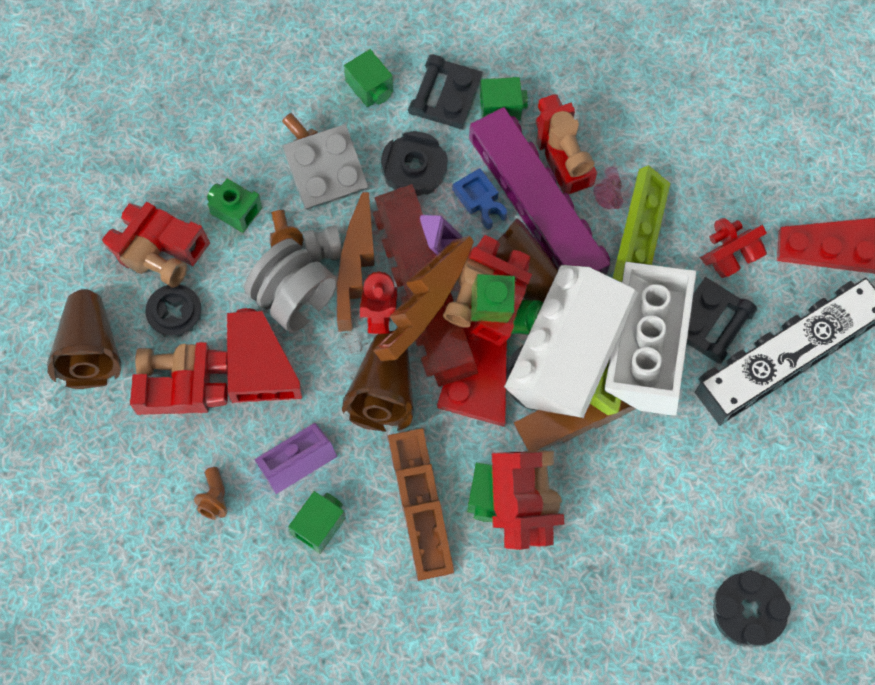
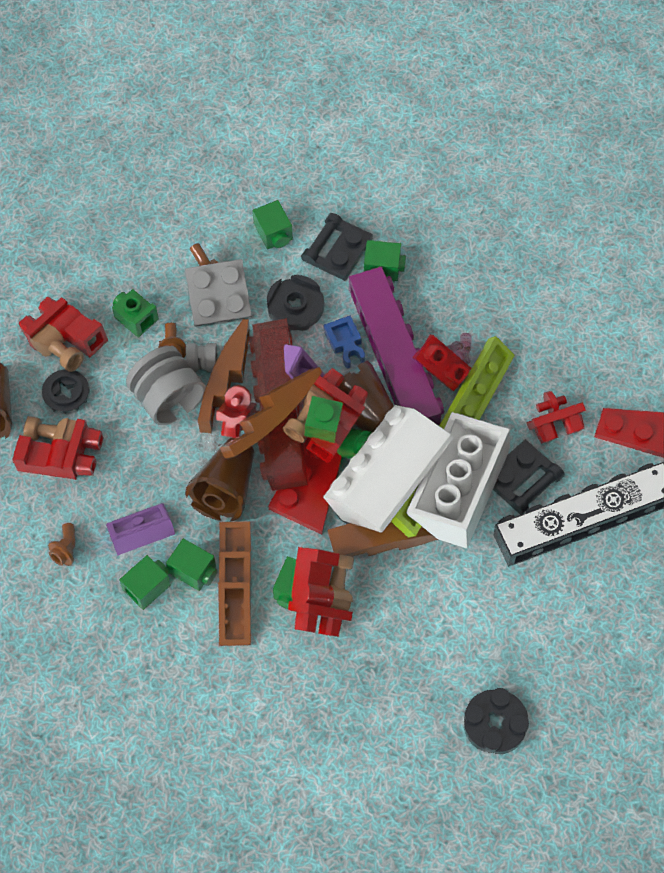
camera: 15 degrees right, 5 degrees down
red slope [227,308,302,403] -> none
hips [535,94,597,195] -> none
none -> green brick [166,538,217,591]
none -> red hips [412,334,472,391]

